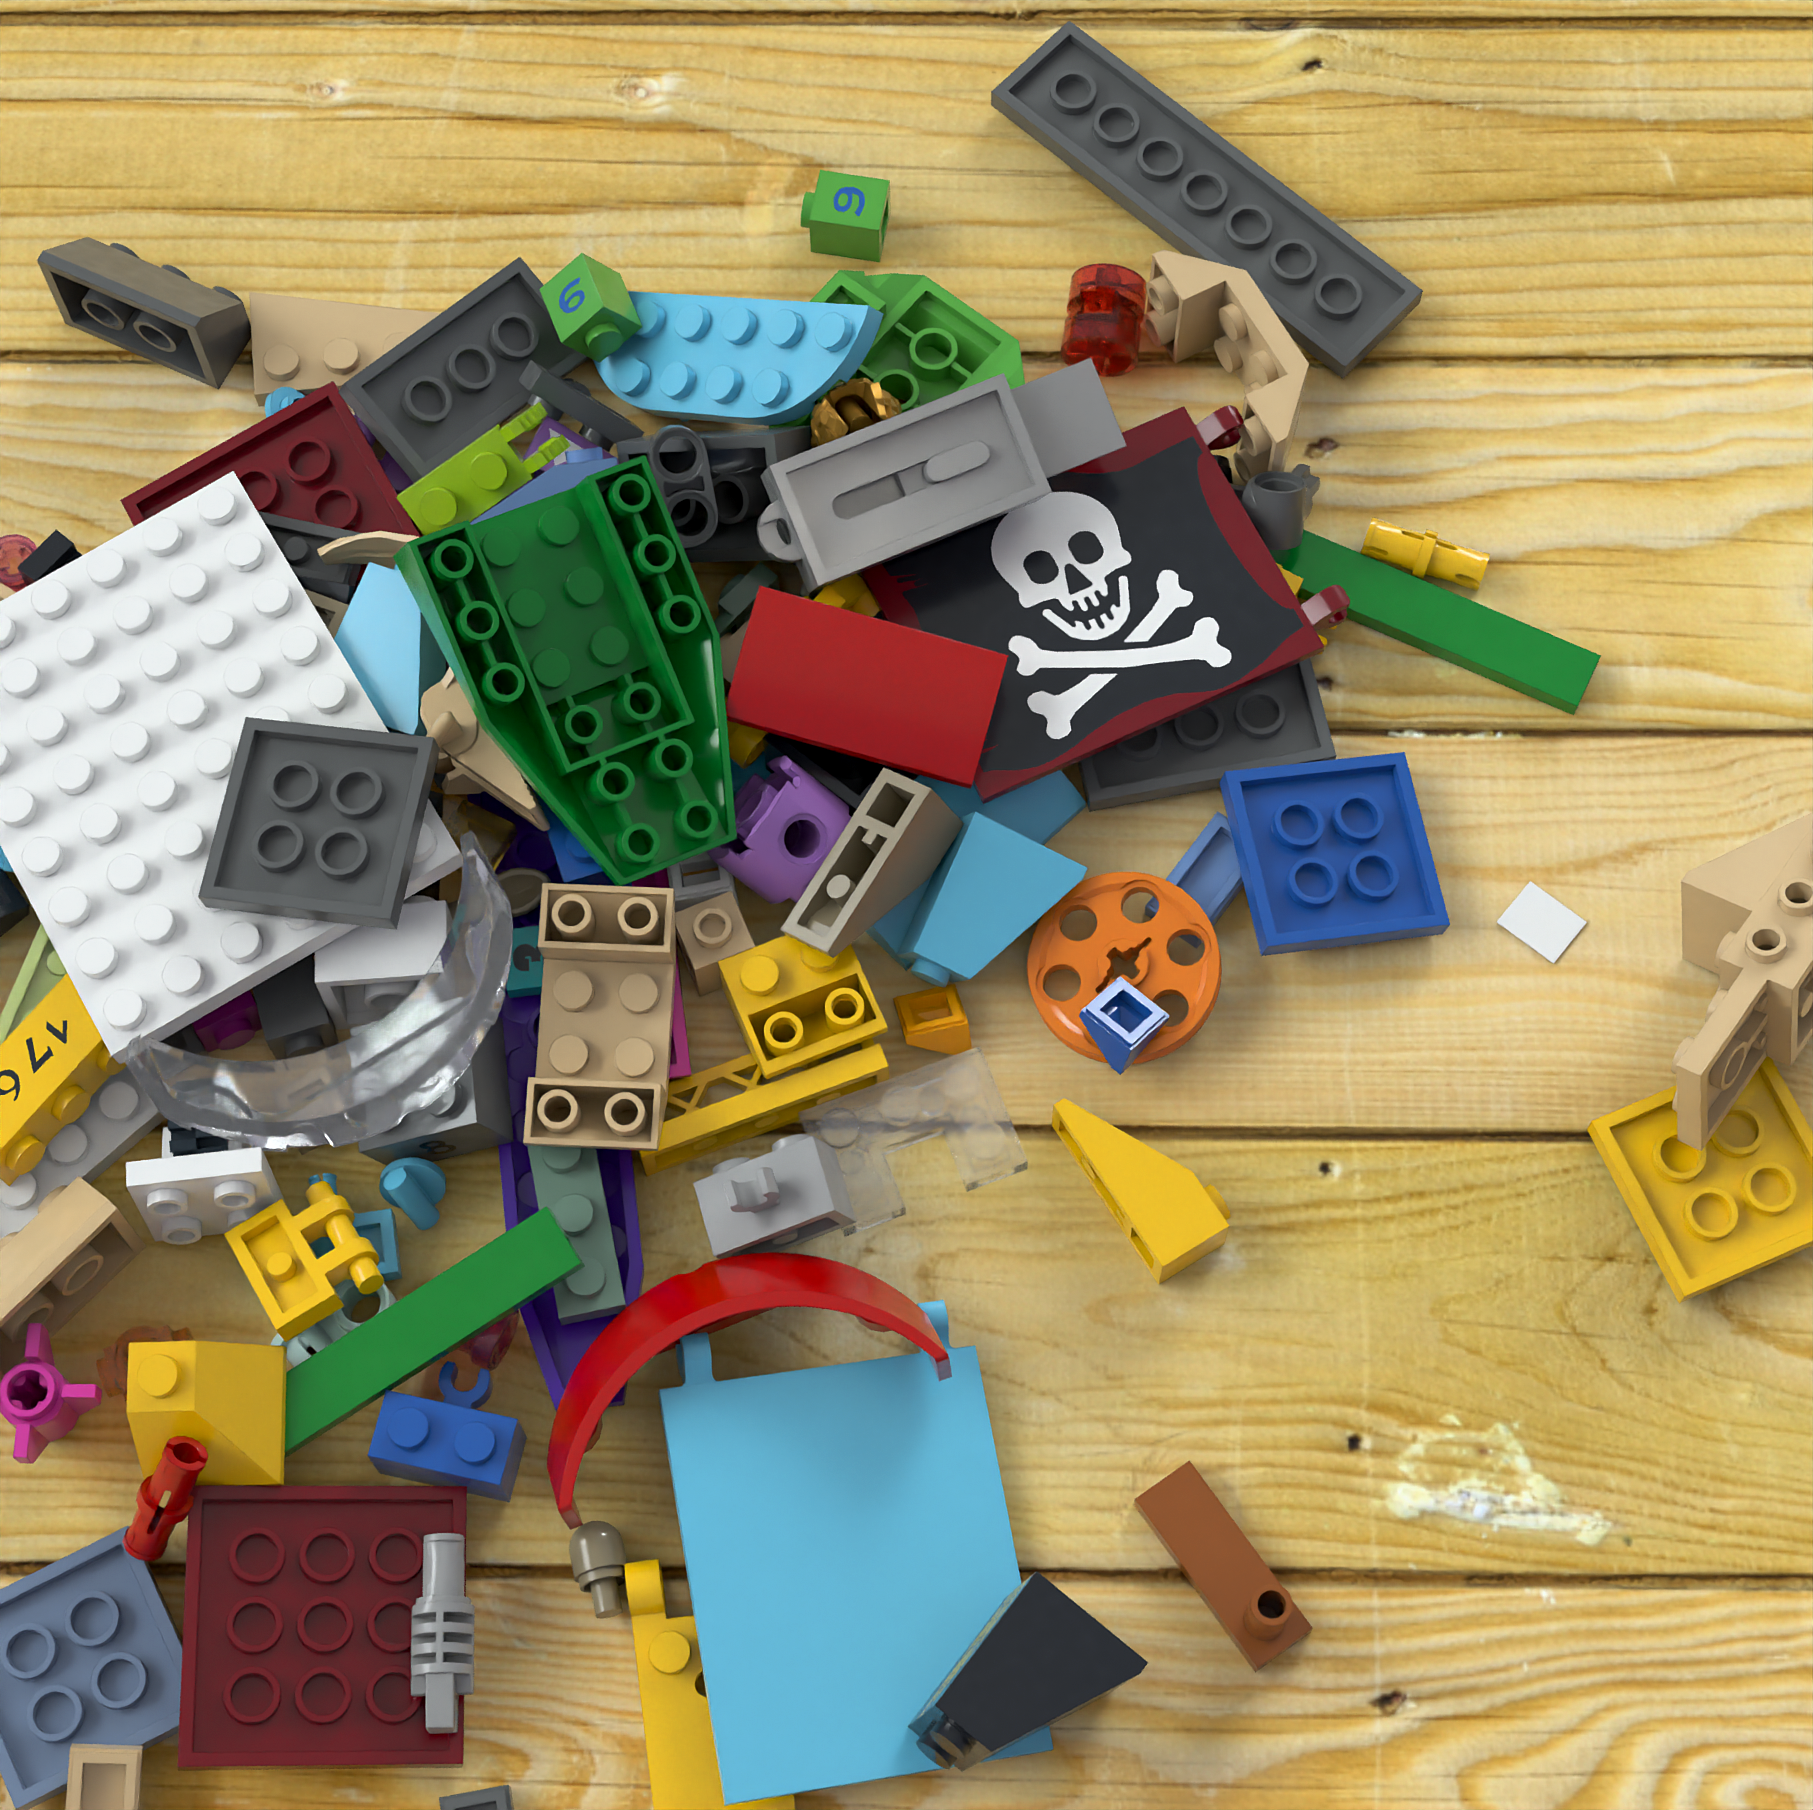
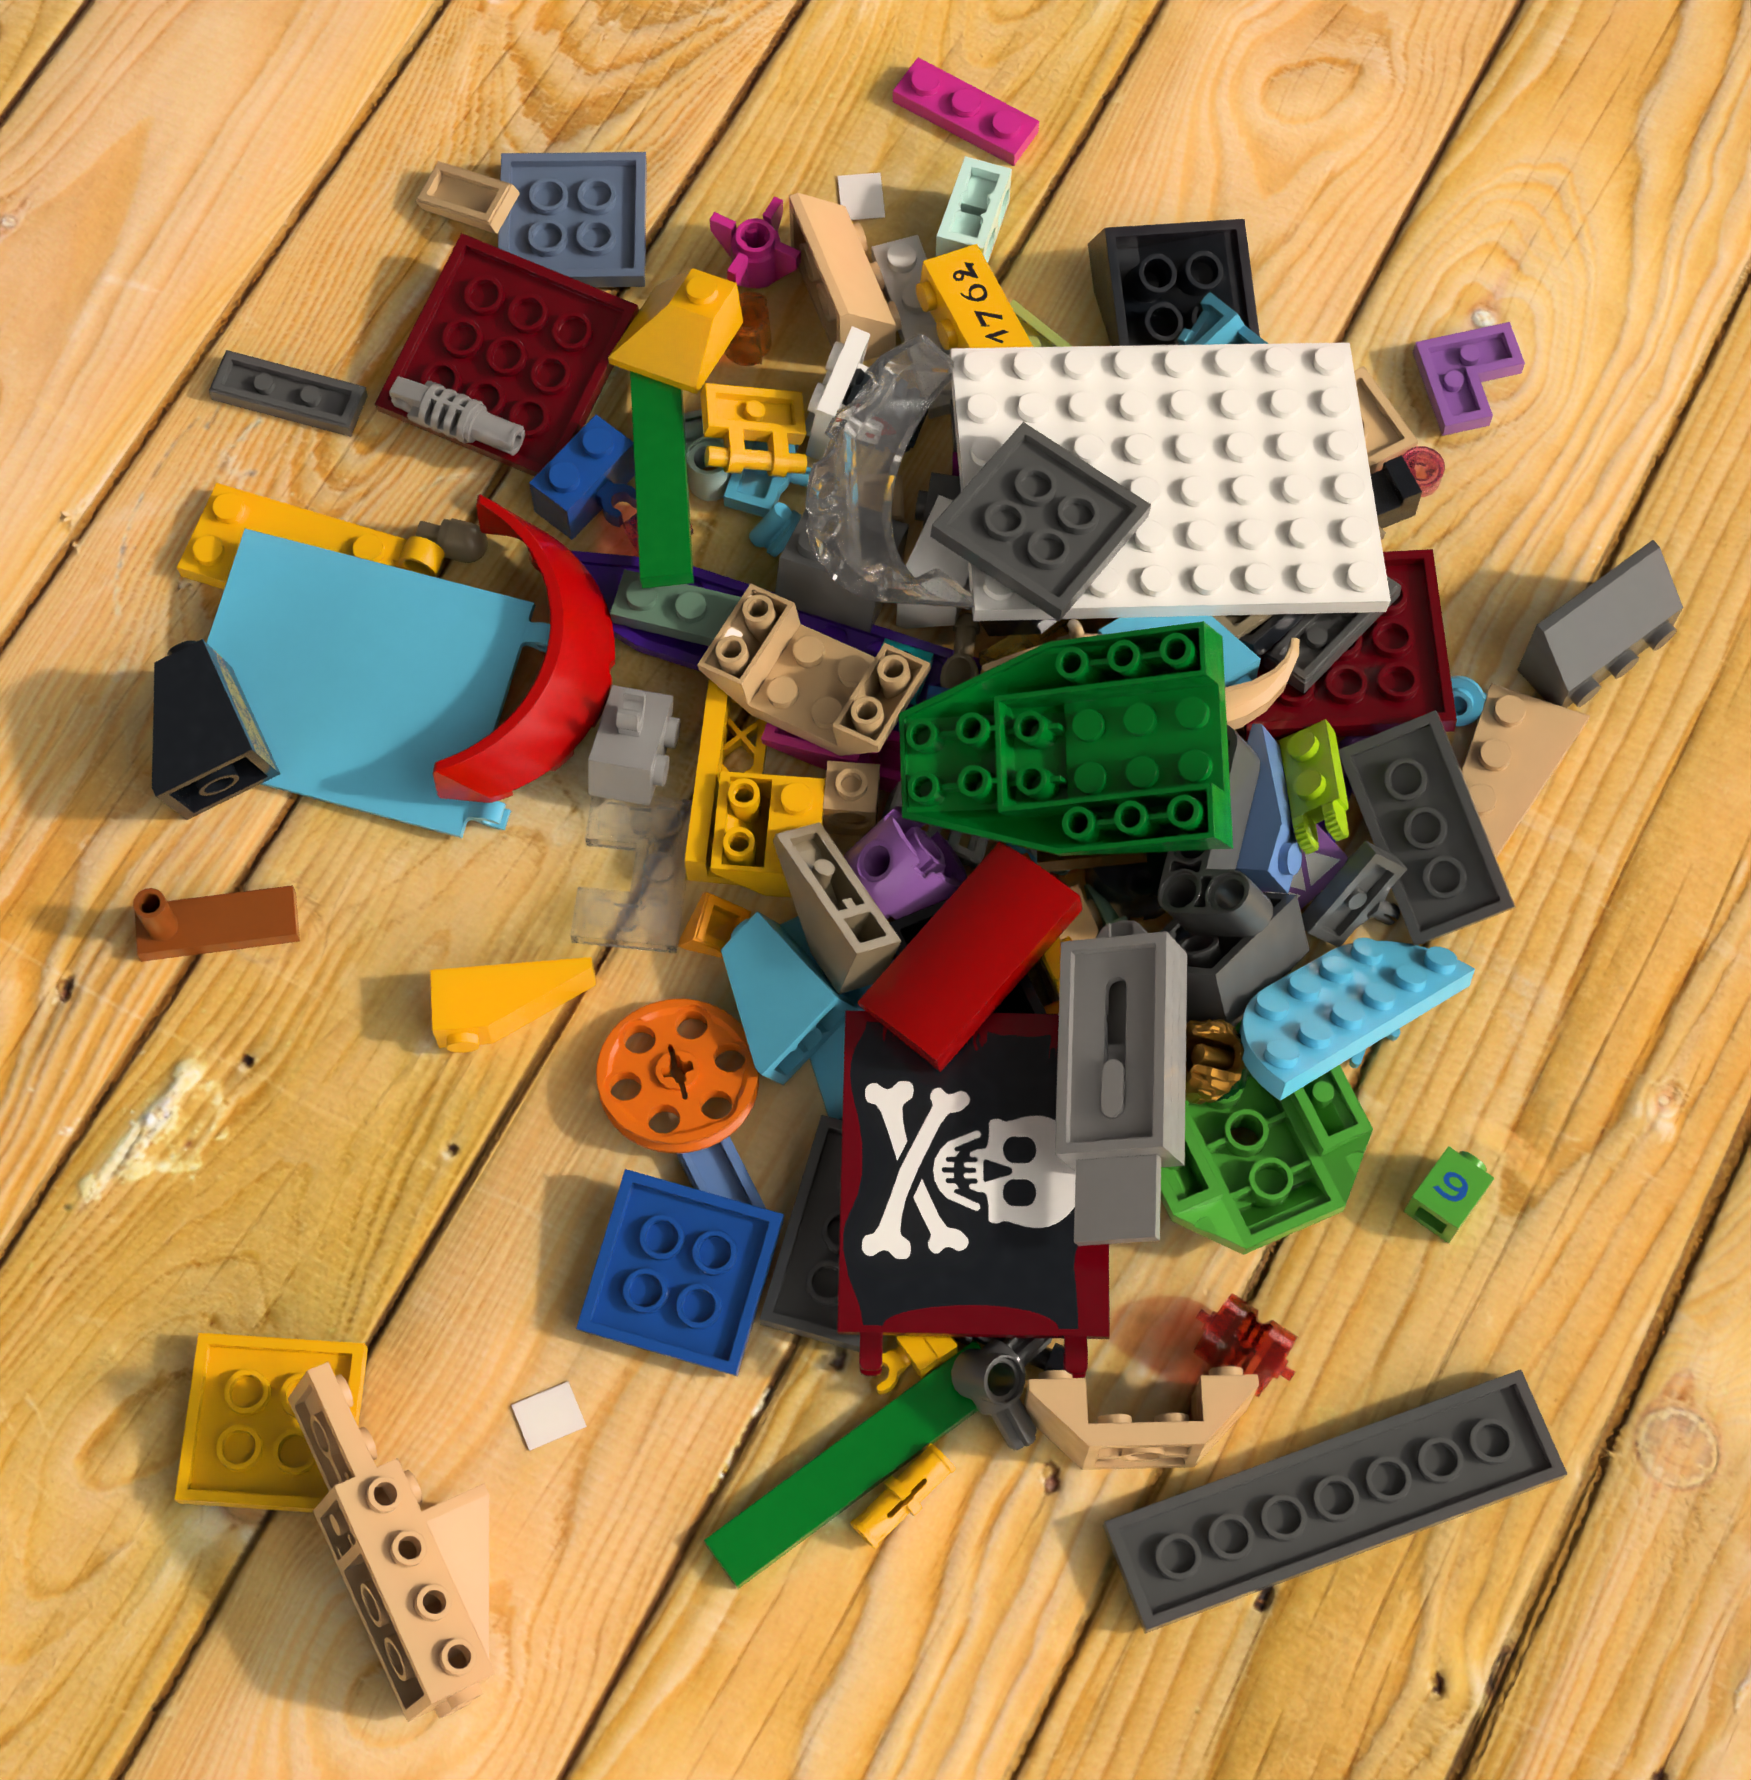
camera: 115 degrees right, 0 degrees up
red pin [122,1436,208,1561] -> none
bright green brick [539,253,643,363] -> none
blue slope [1079,976,1170,1075] -> none

